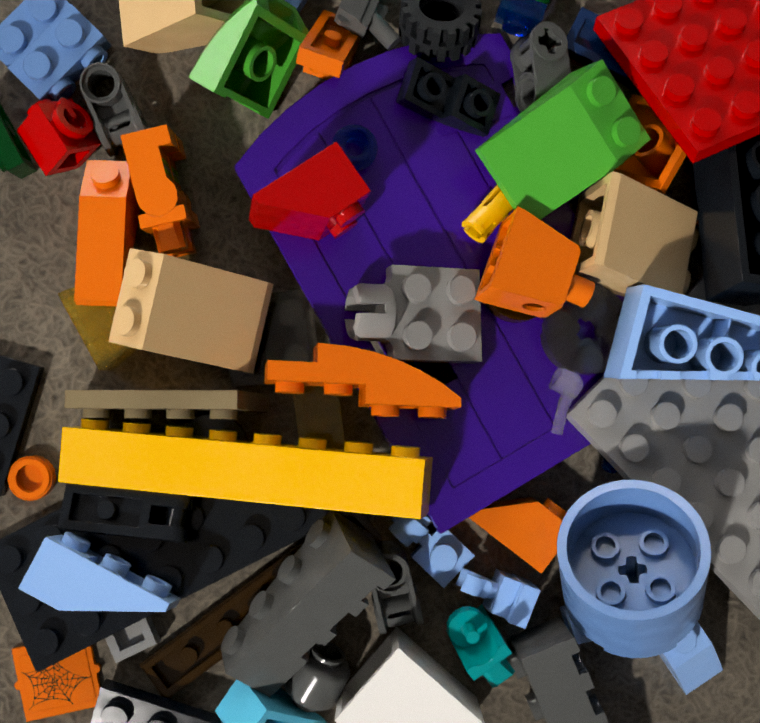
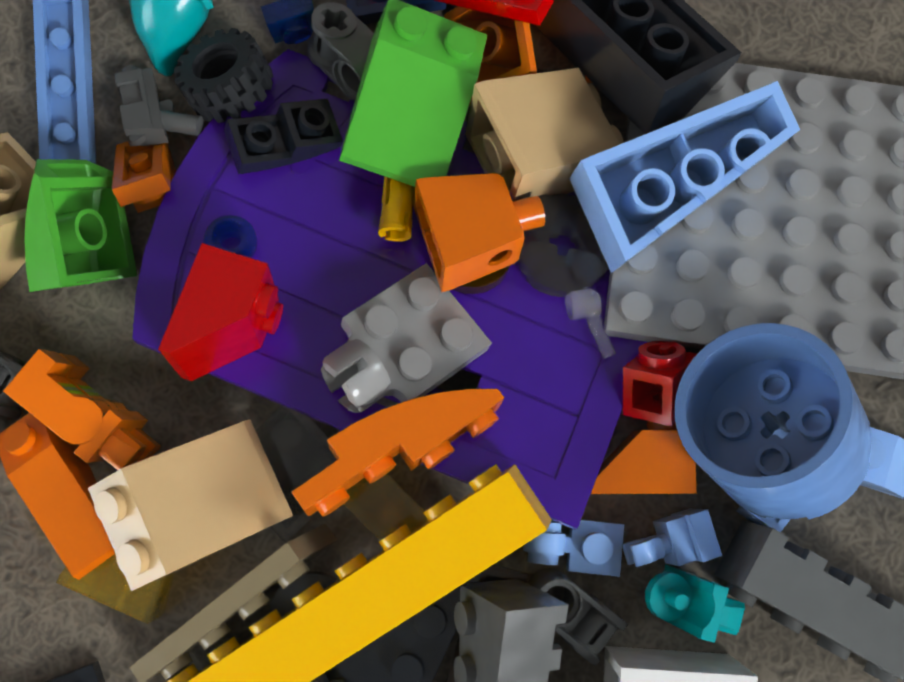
camera: 30 degrees left, 5 degrees down
none -> red brick [623,341,697,427]

